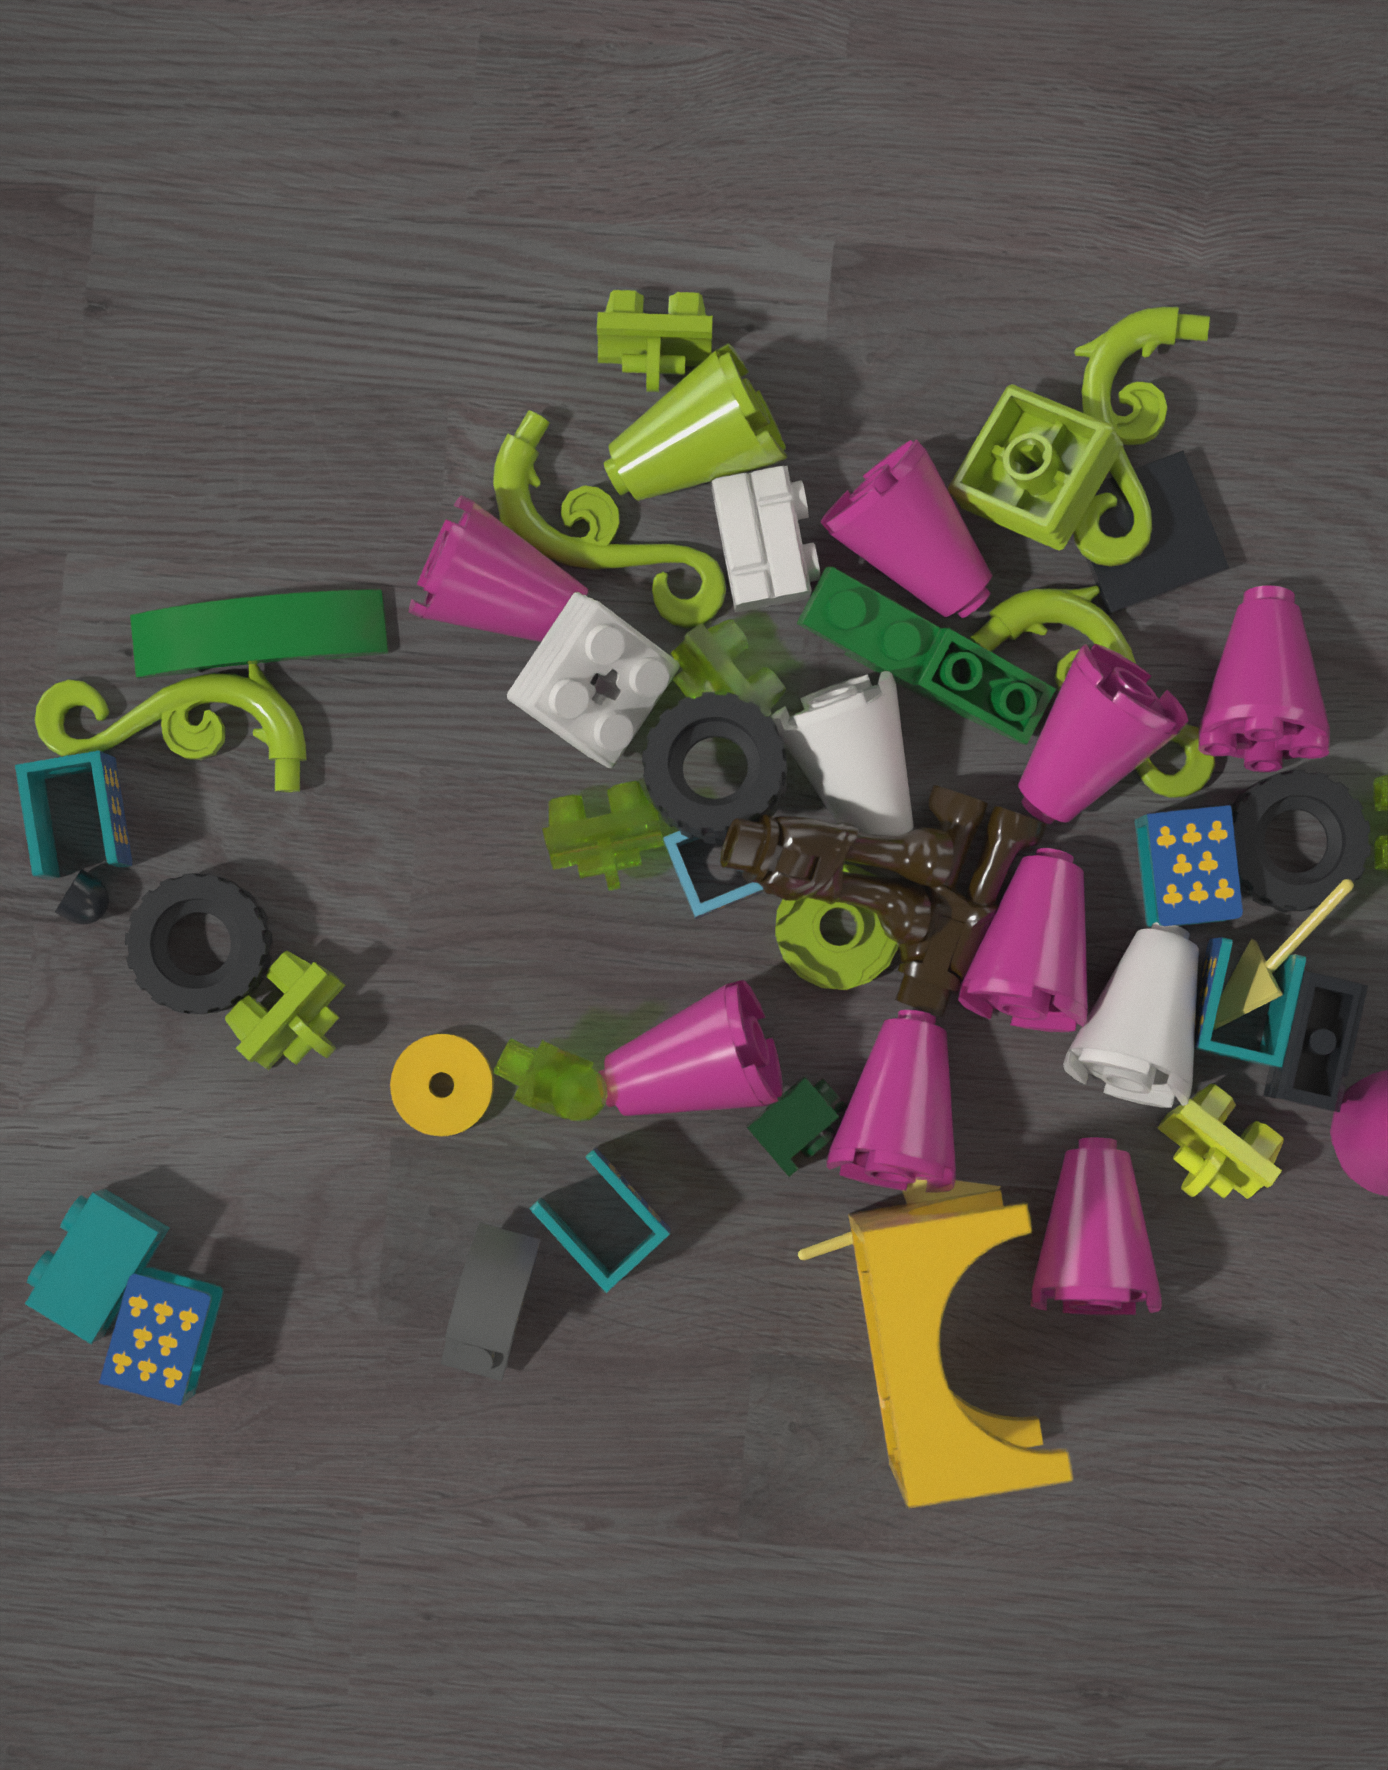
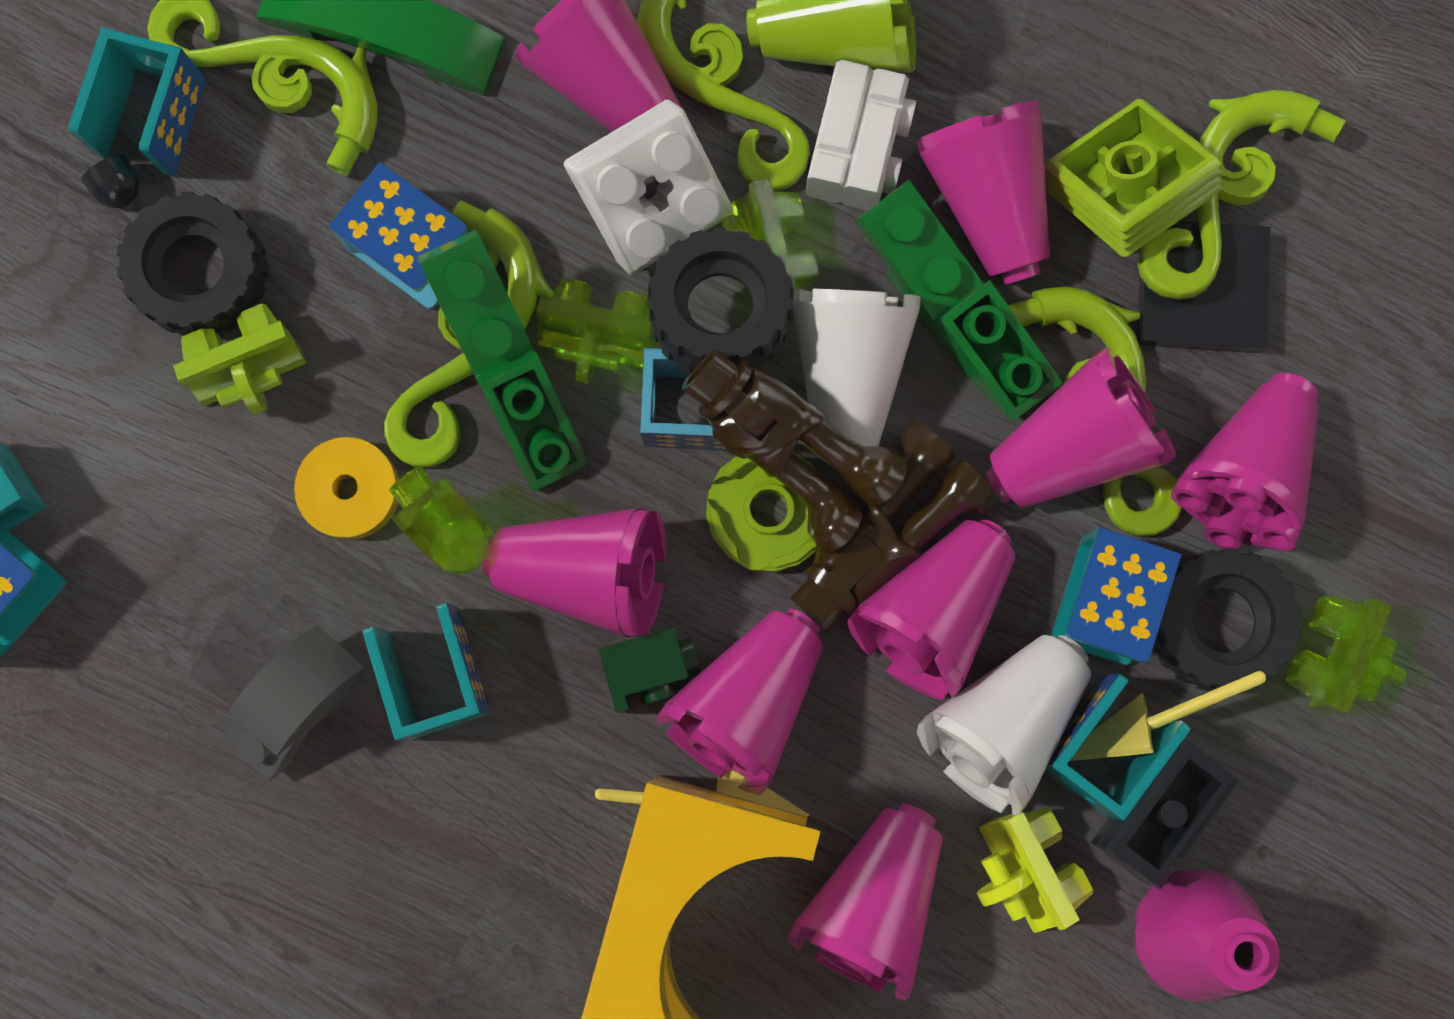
camera: 25 degrees right, 5 degrees down
none -> blue piece [328,162,467,310]
none -> lime plant [384,200,555,468]
none -> green slope [416,229,589,492]

